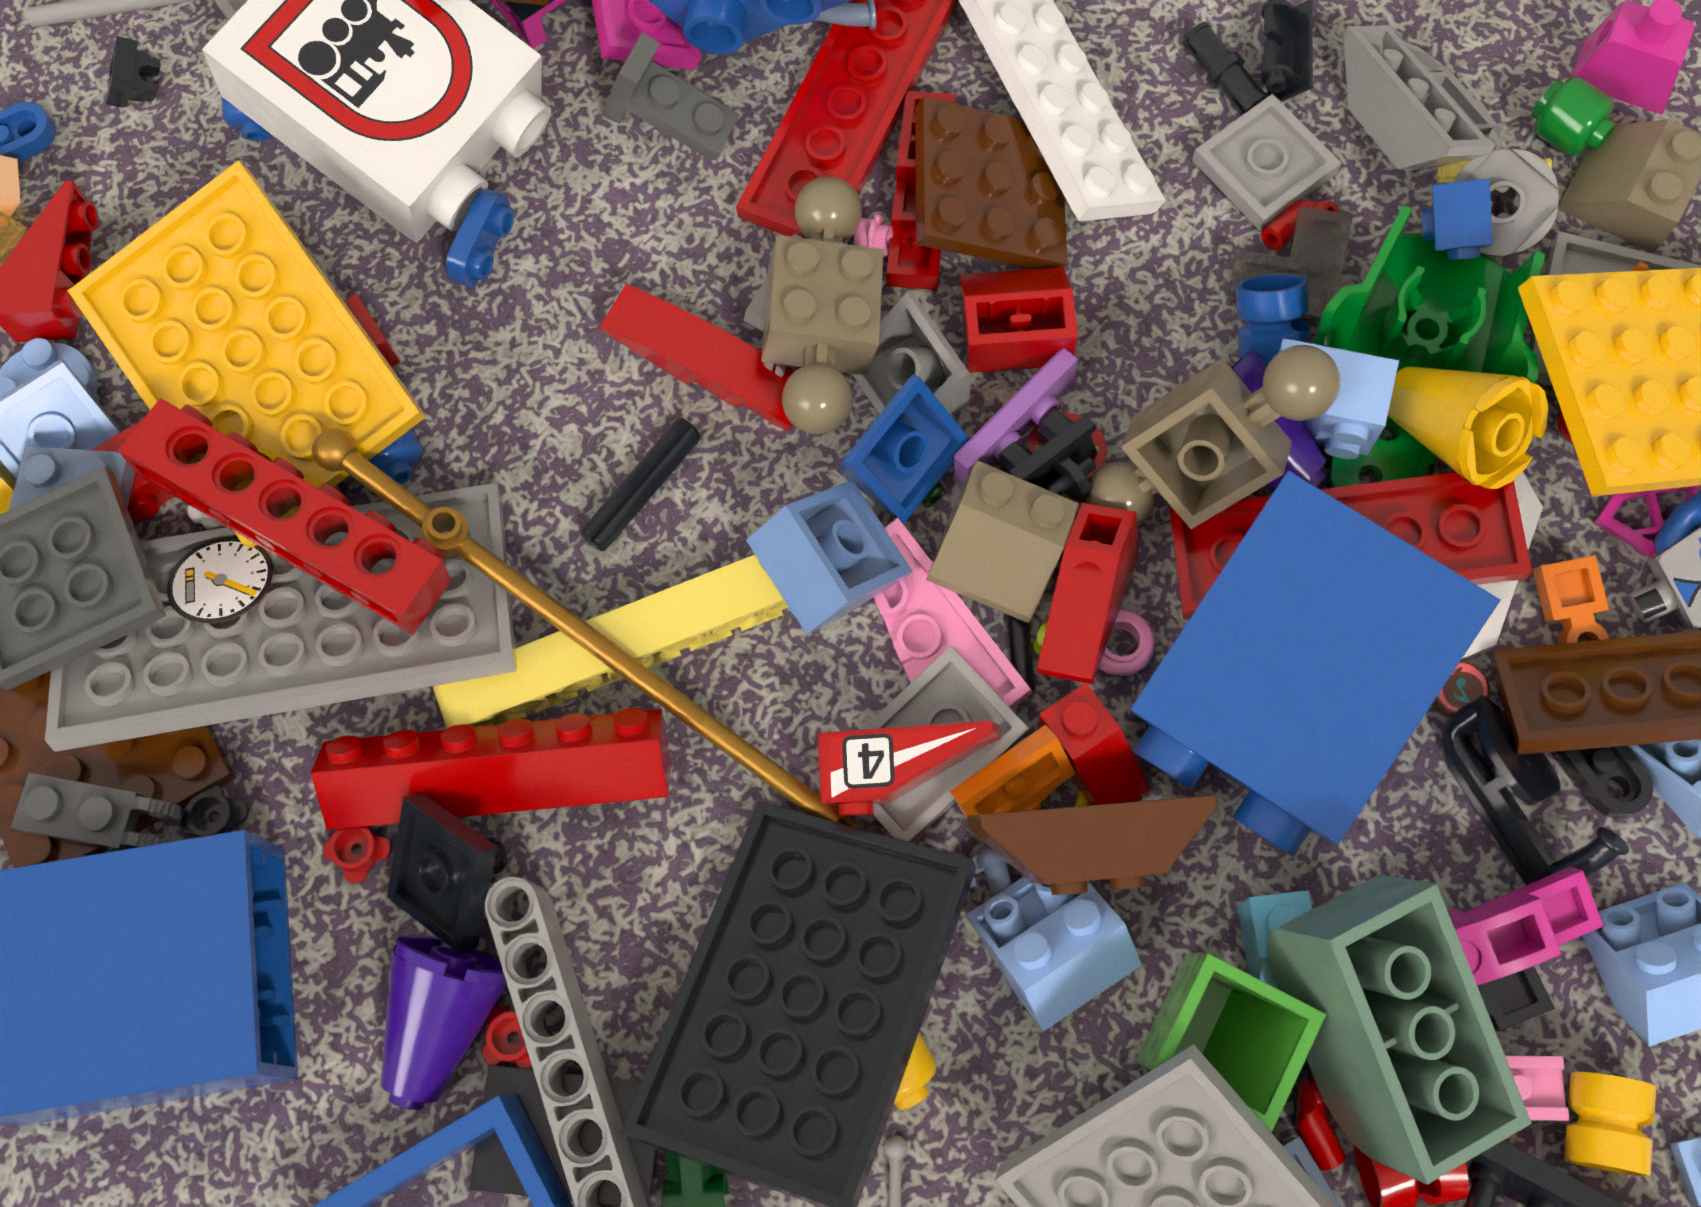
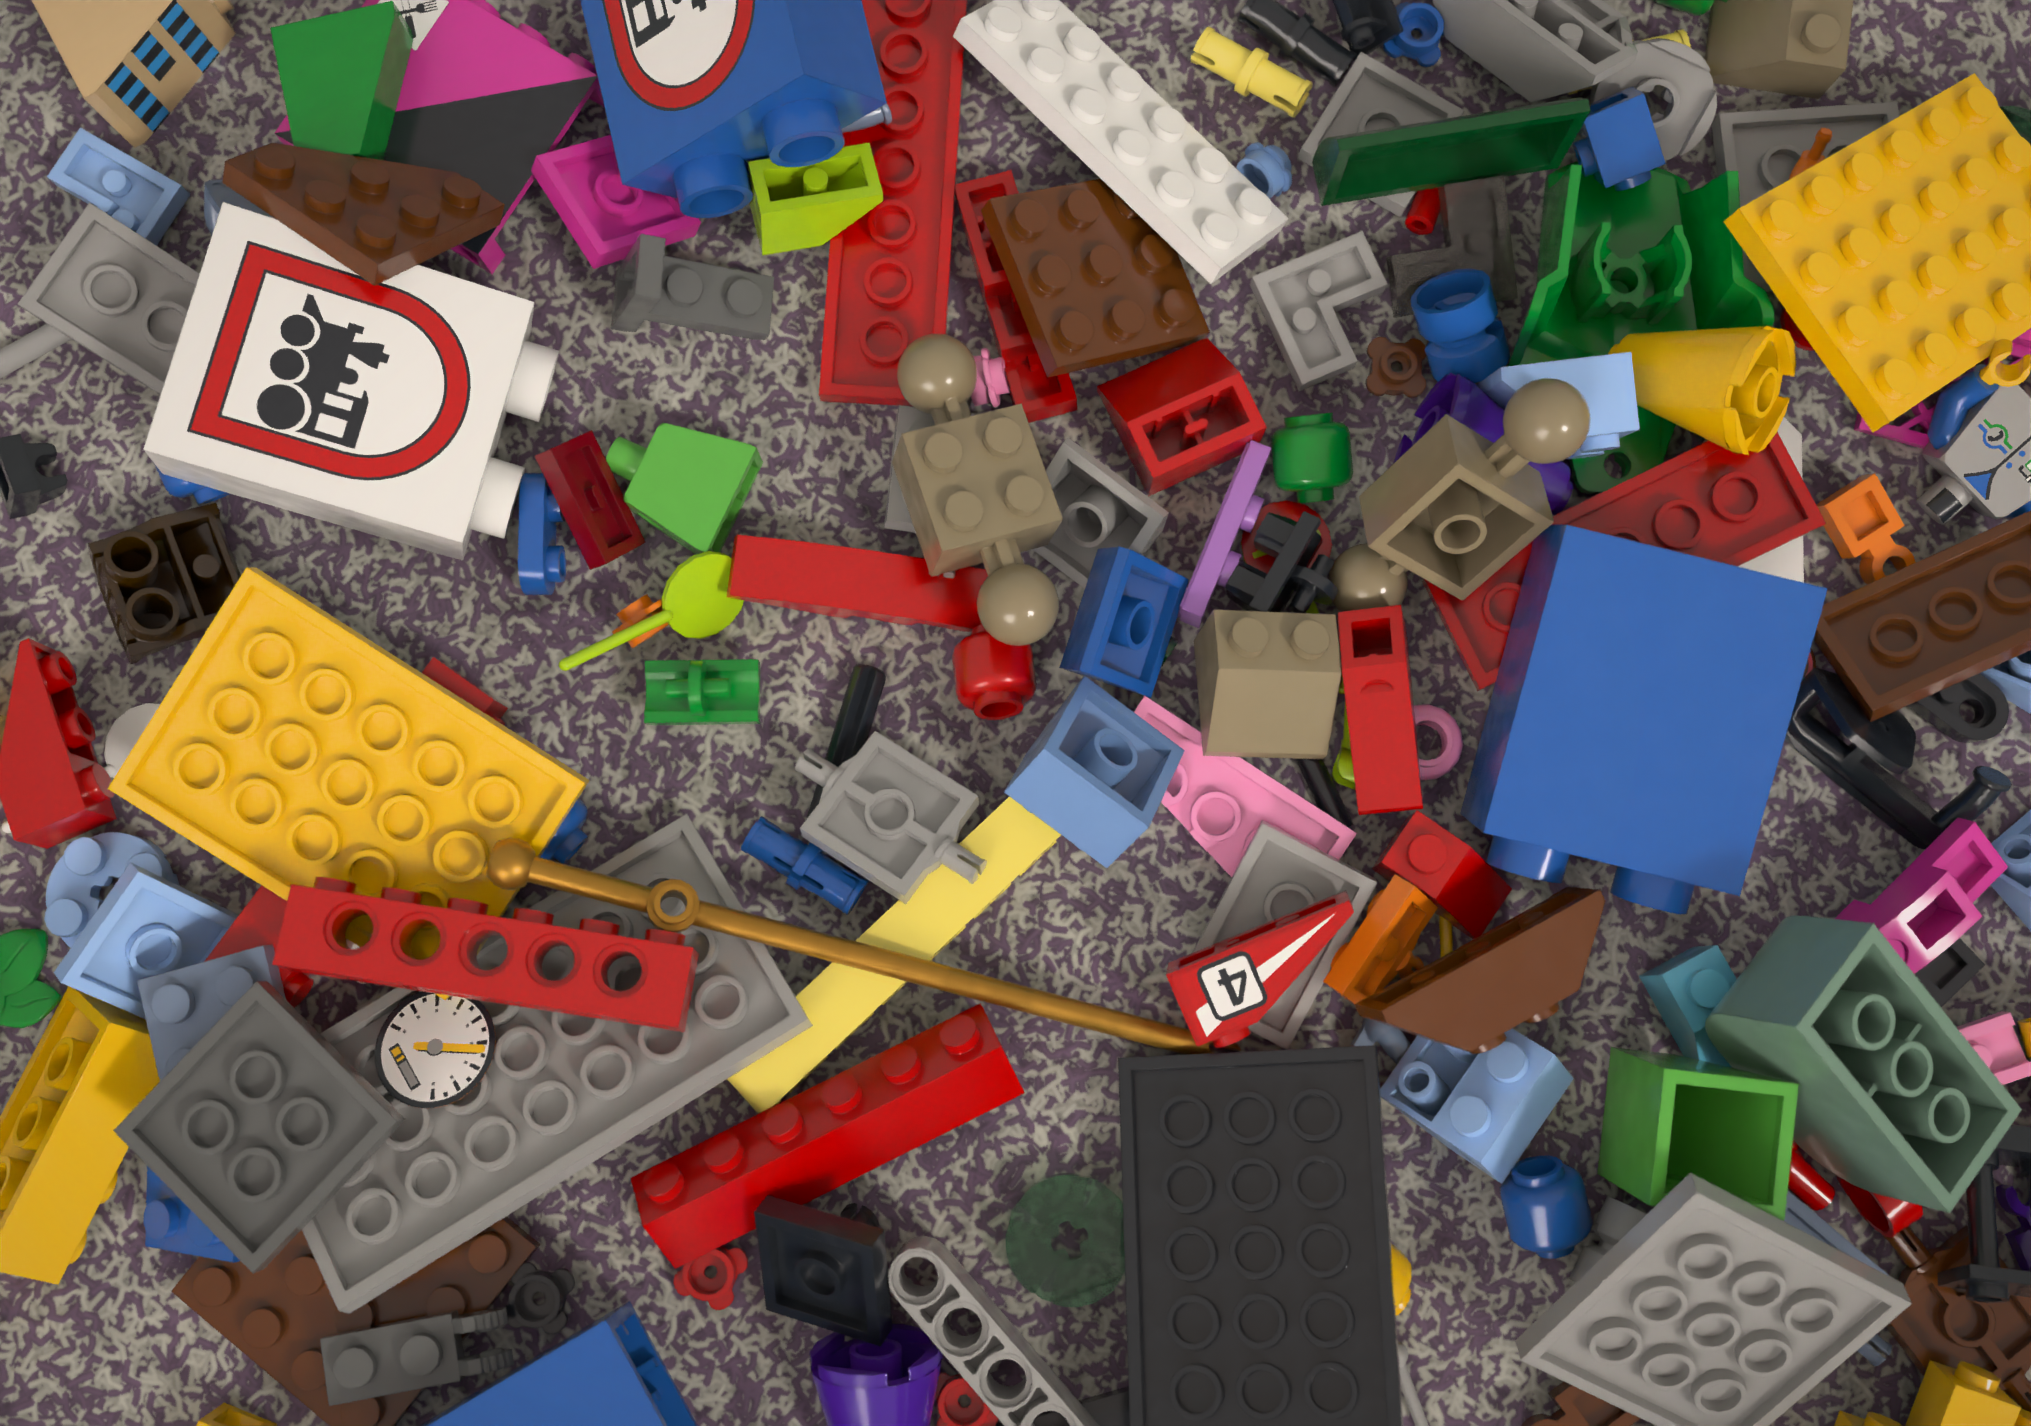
camera: 30 degrees left, 10 degrees up
none -> dark brown slope [88,502,241,664]
none -> dark red plate [535,430,646,570]
none -> lime piece [559,551,744,671]
none -> bright green torso [606,423,763,555]
none -> orange plate [612,594,669,649]
none -> green hips [644,659,760,725]
none -> blue pin [741,816,869,915]
none -> lime slope [748,143,883,256]
none -> light grey plate [795,731,987,904]
none -> red head [952,625,1037,720]
none -> clear green plate [1005,1173,1125,1307]
none -> light yellow pin [1191,26,1313,118]
none -> medium blue plate [1236,142,1292,199]
none -> light grey plate [1250,231,1388,391]
none -> green head [1271,412,1353,503]
none -> dark green slope [1312,97,1591,206]
none -> reddish brown plate [1365,337,1427,398]
none -> blue plate [1383,2,1444,67]
none -> blue head [1499,1155,1593,1259]

